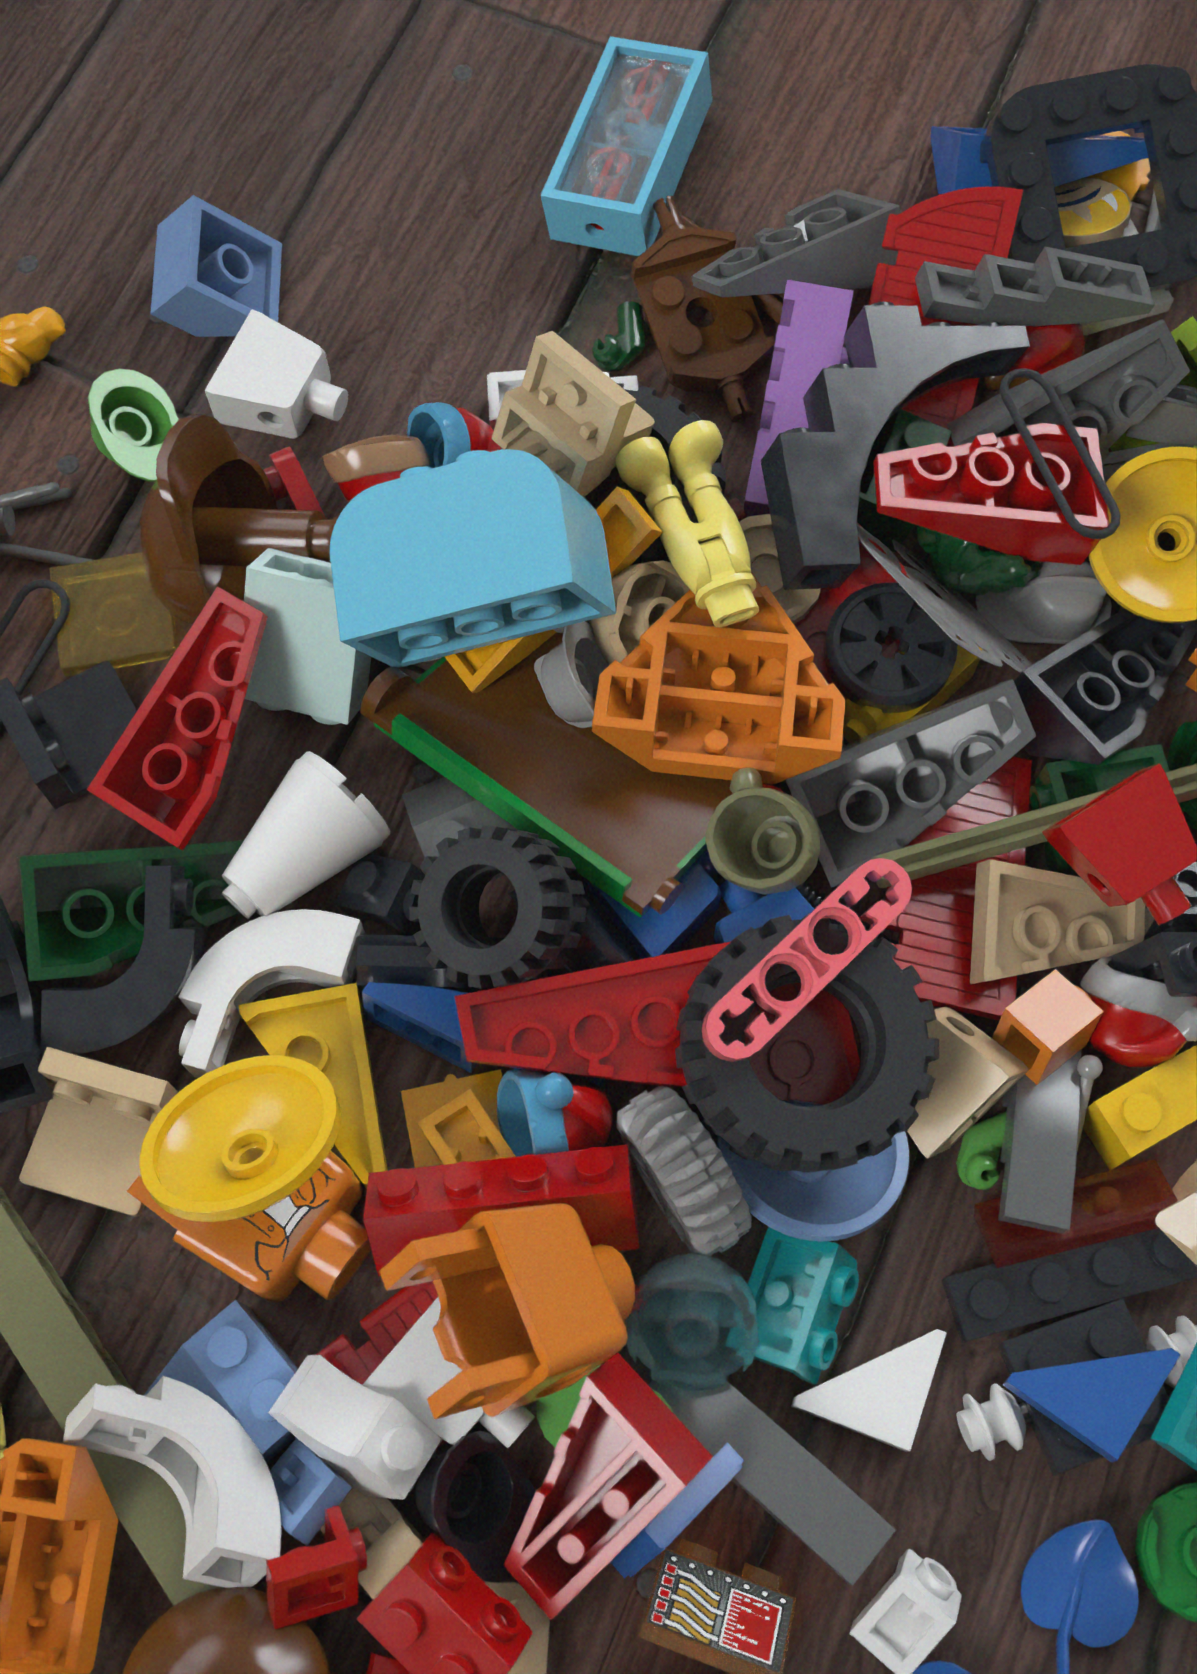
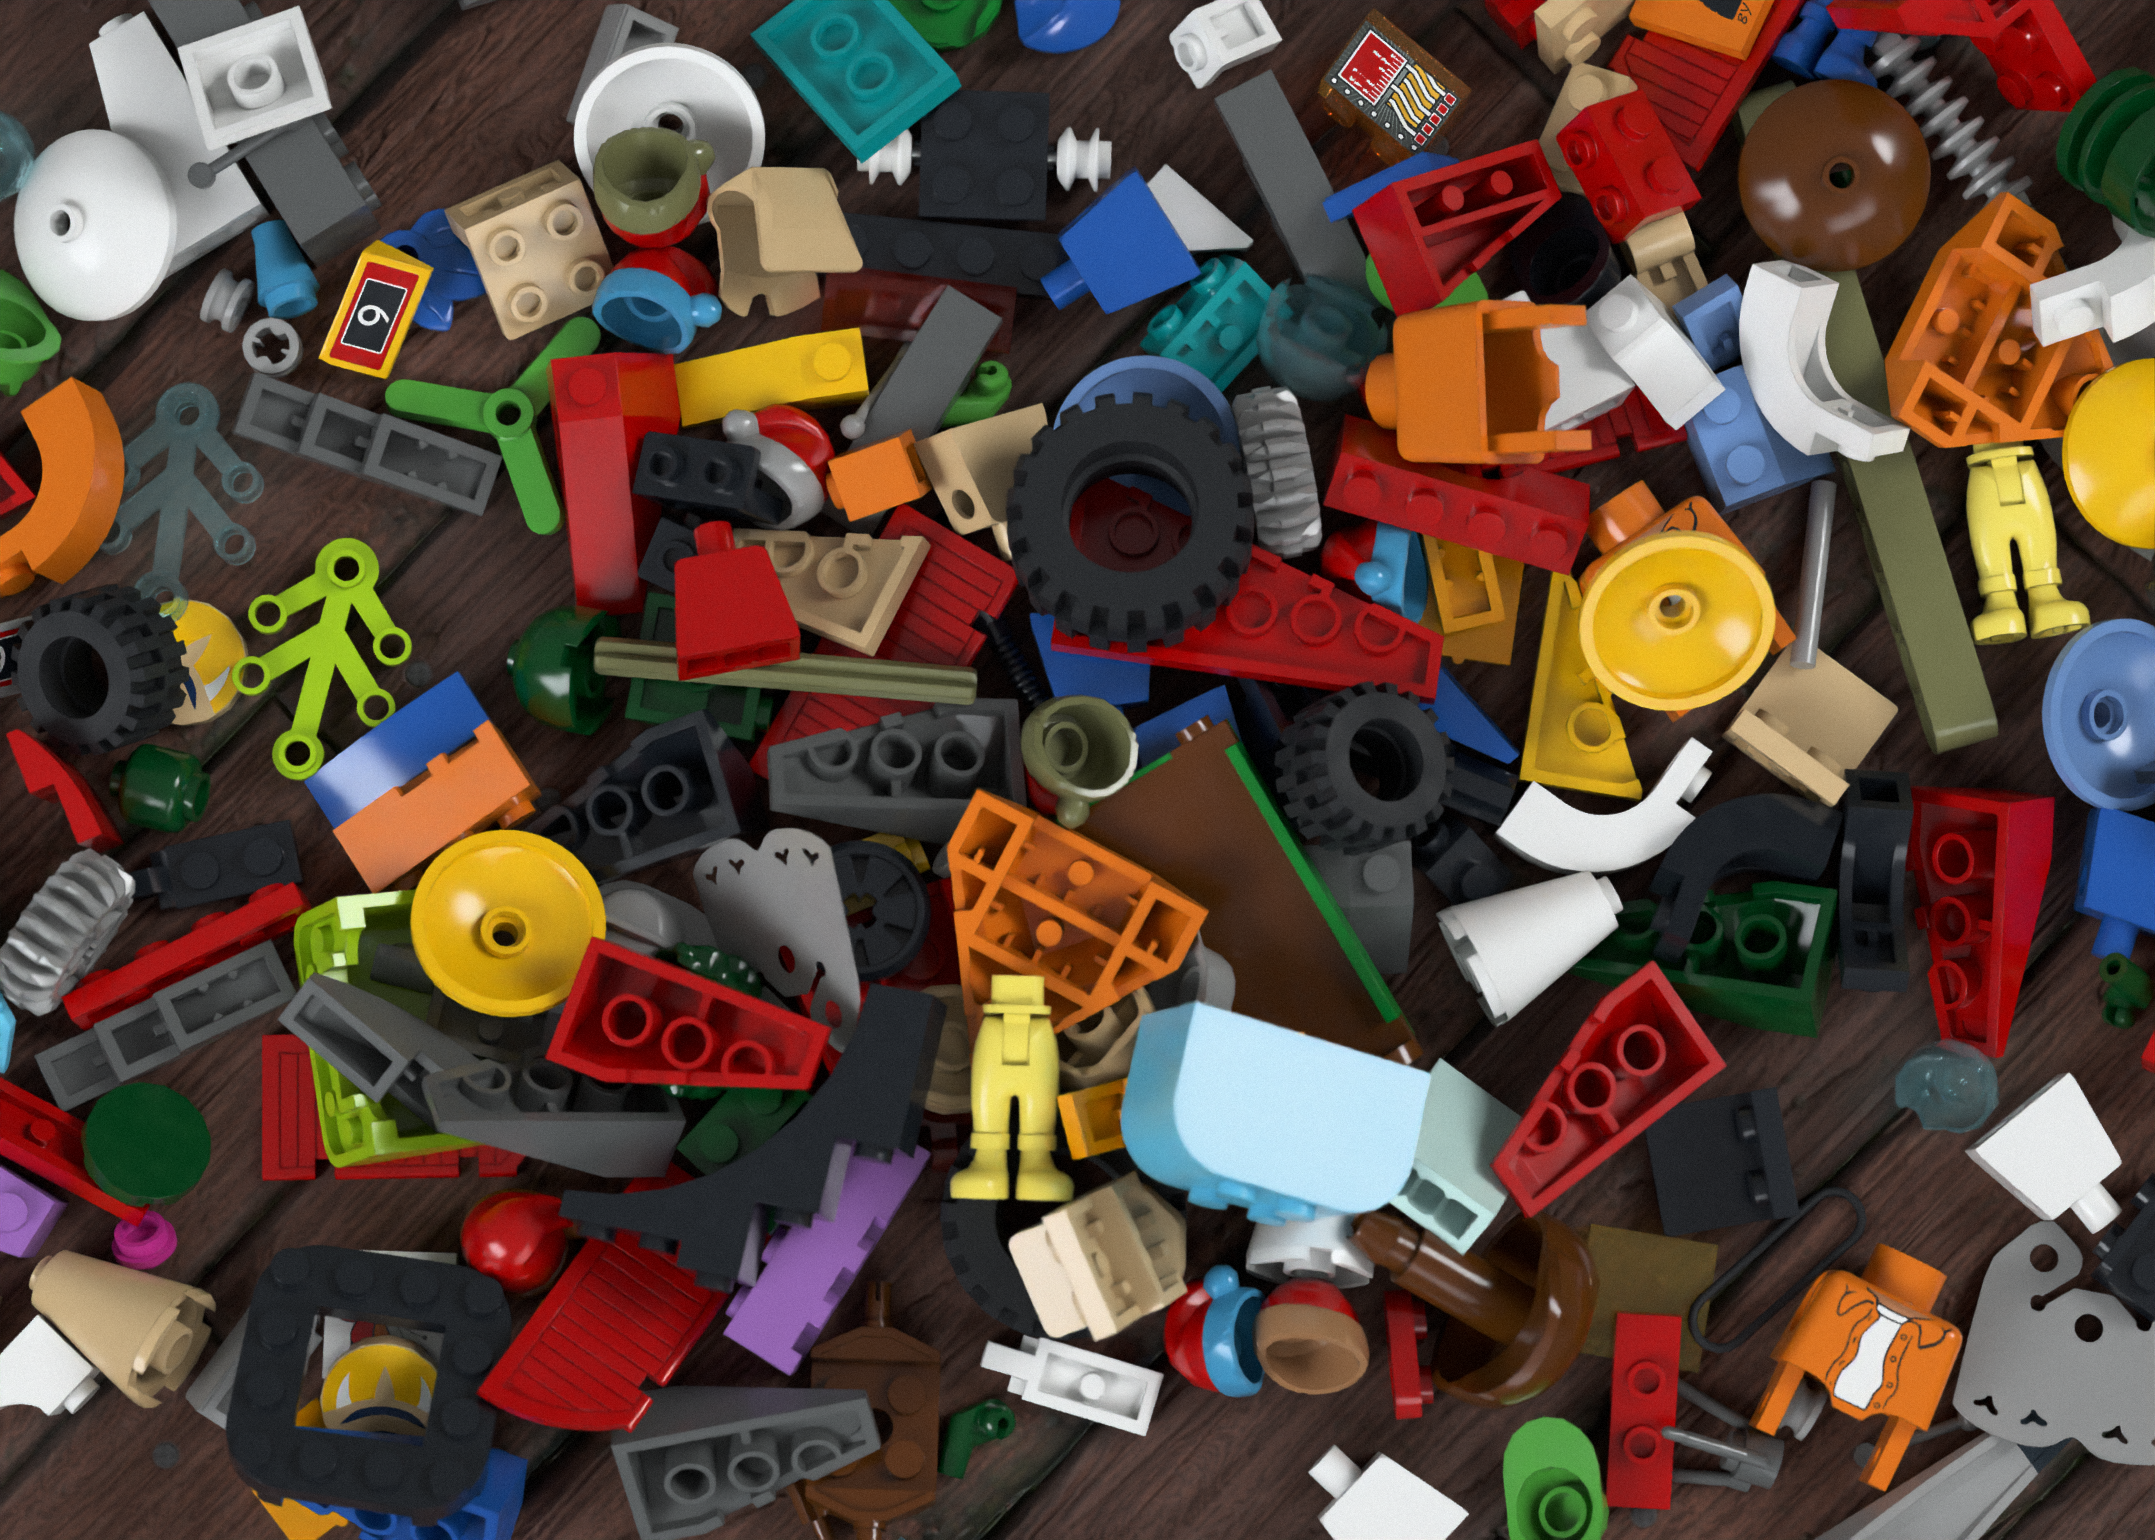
camera: 160 degrees left, 15 degrees up
red bracket [266,1505,368,1629] -> none
coral beam [701,858,912,1062] -> none
dark grey slope [915,247,1155,326] -> none
black piece [1000,369,1121,539] -> none
blue tile [1003,1348,1181,1463] -> none
none -> blue torso [1040,166,1201,314]
none -> red plate [1604,1310,1682,1510]
none -> light grey bar [1790,480,1837,669]

